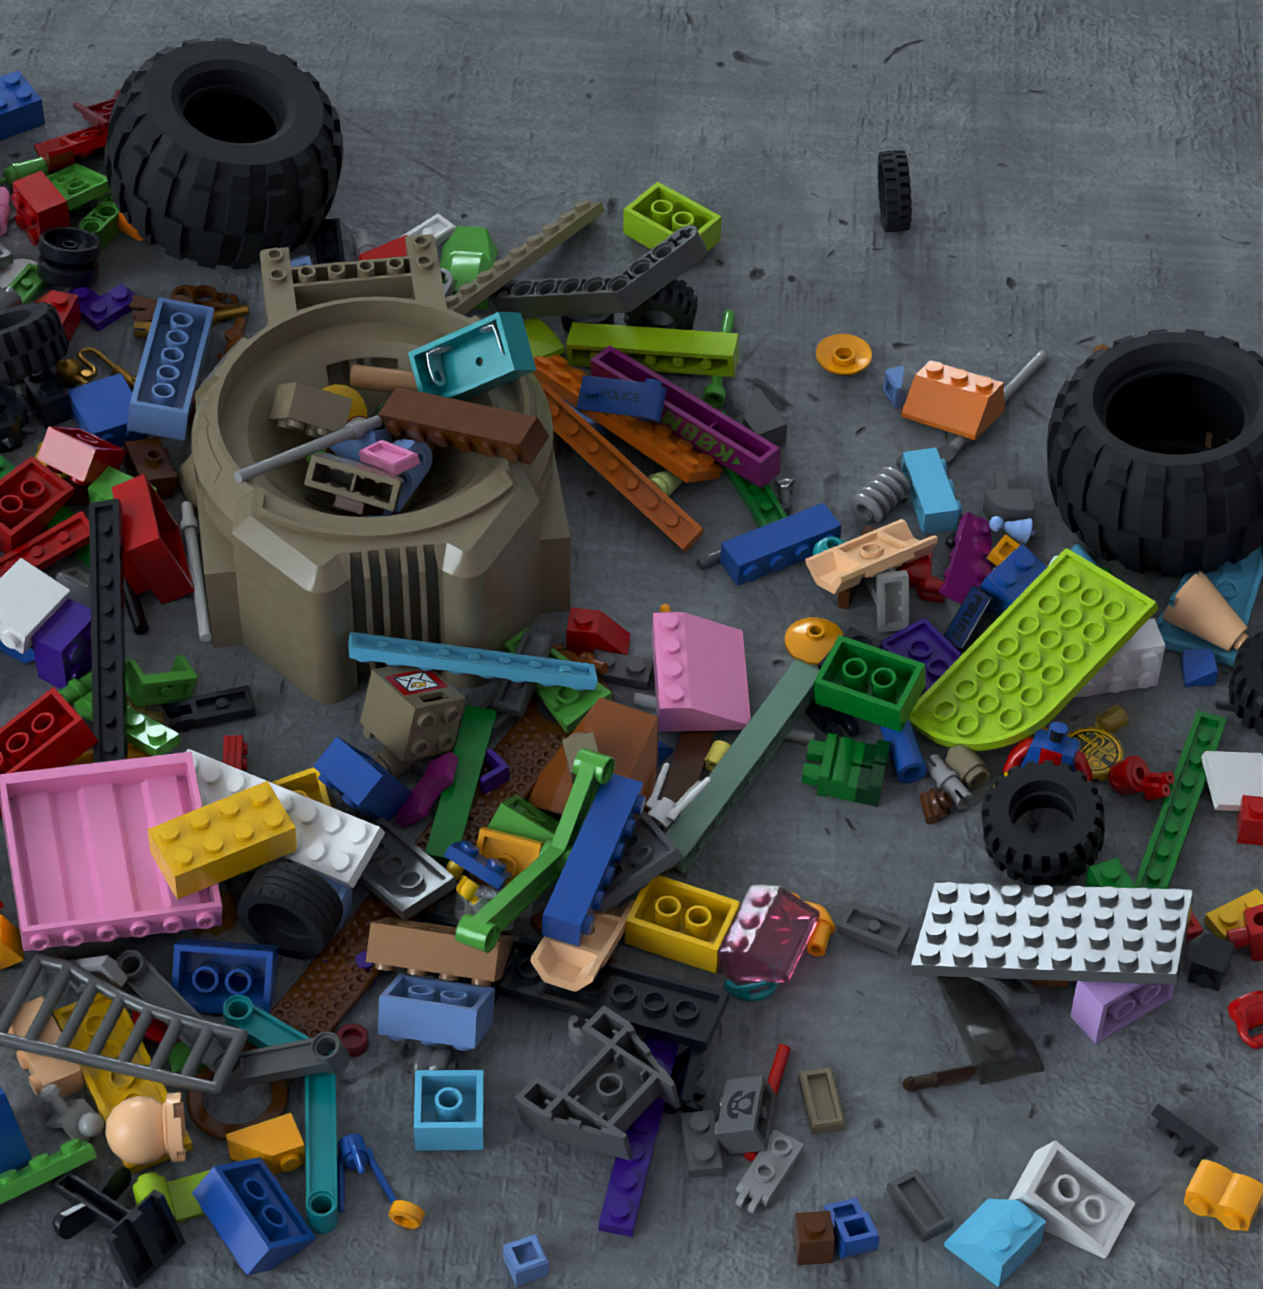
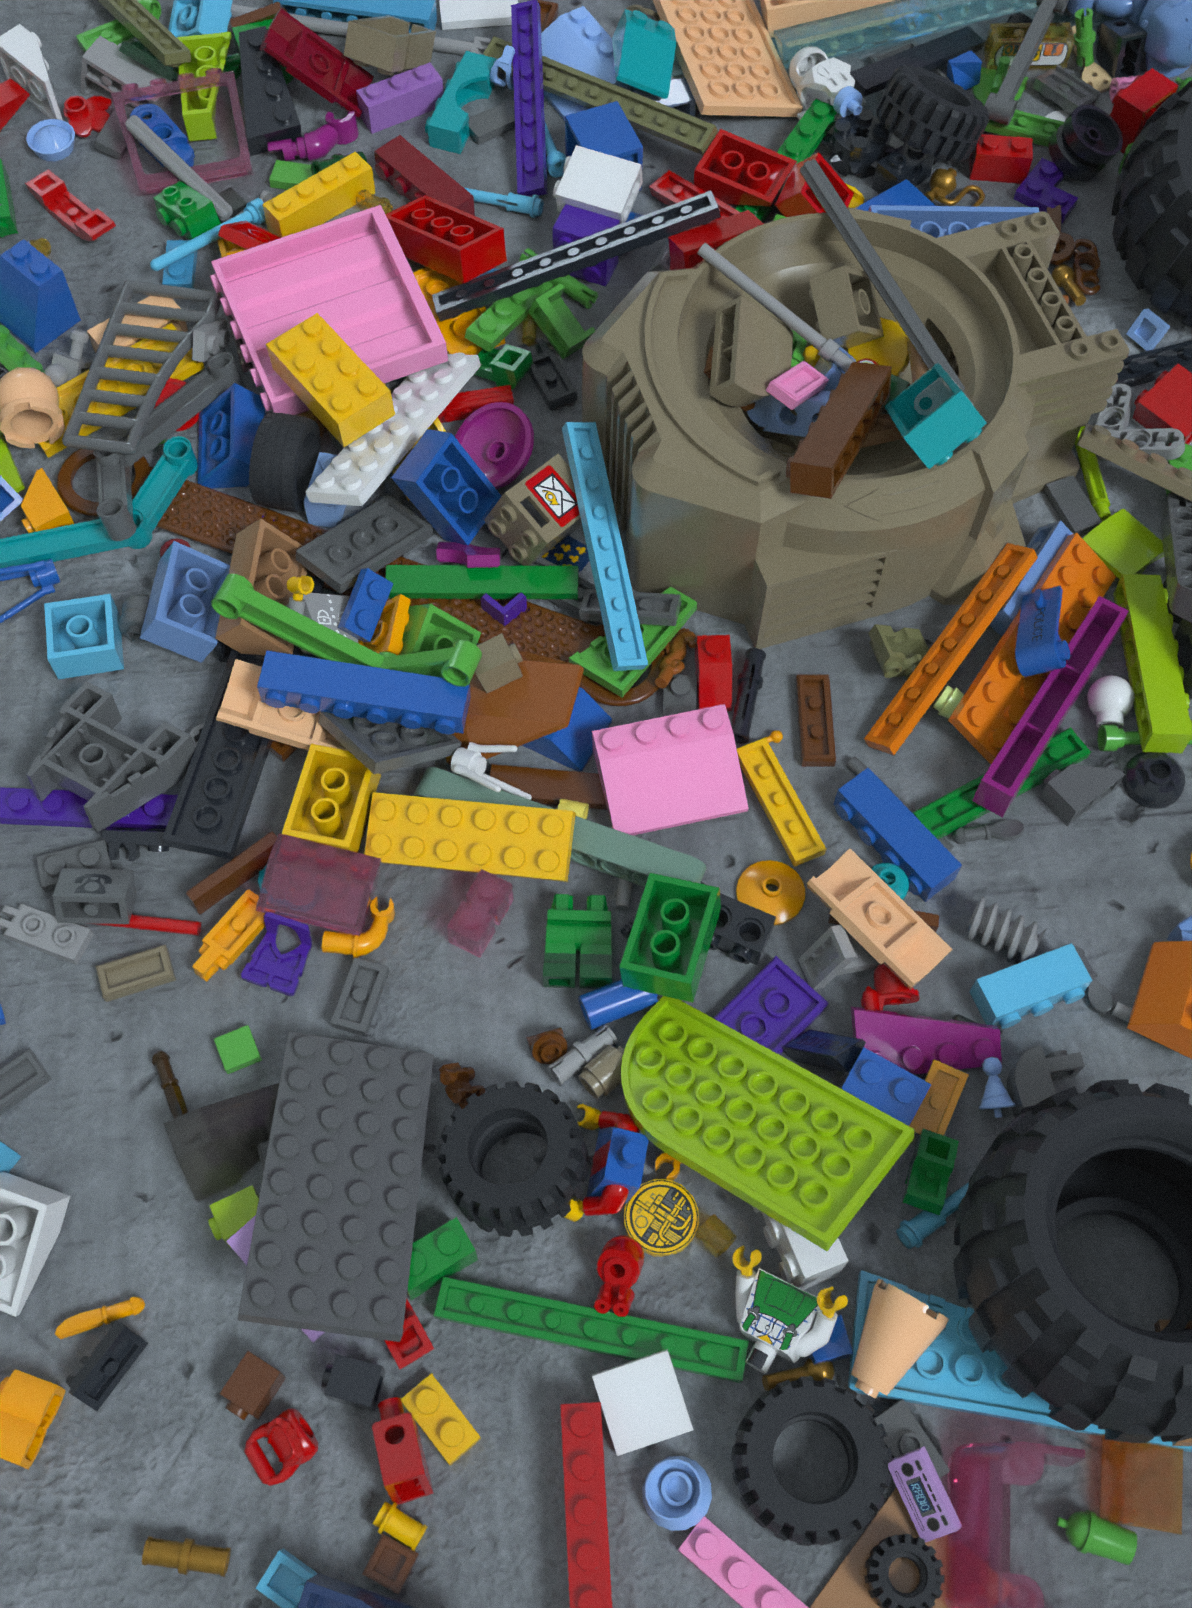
camera: 80 degrees right, 15 degrees up
none -> light orange piece [55,1297,145,1339]
none -> reddish brown tile [186,831,285,915]
none -> light orange hinge [192,889,277,982]
none -> lime brick [208,1185,259,1248]
none -> bright green tile [214,1025,262,1074]
none -> reddish brown brick [219,1351,286,1421]
none -> dark purple piece [241,912,312,997]
none -> yellow plate [364,792,576,882]
none -> reddish brown piece [439,1062,485,1109]
none -> clear pink piece [447,869,514,958]
none -> magenta dish [455,402,534,490]
none -> green brick [474,344,533,390]
none -> black pin [731,648,766,744]
none -> torso [732,1245,848,1374]
none -> yellow plate [737,737,826,867]
none -> pearl gold bar [762,1357,834,1391]
none -> reddish brown tile [795,674,836,767]
none -> dark grey axle [800,159,965,392]
none -> olive cylinder [868,624,929,679]
none -> white piece [1087,675,1135,728]
none -> black piece [1122,752,1186,809]

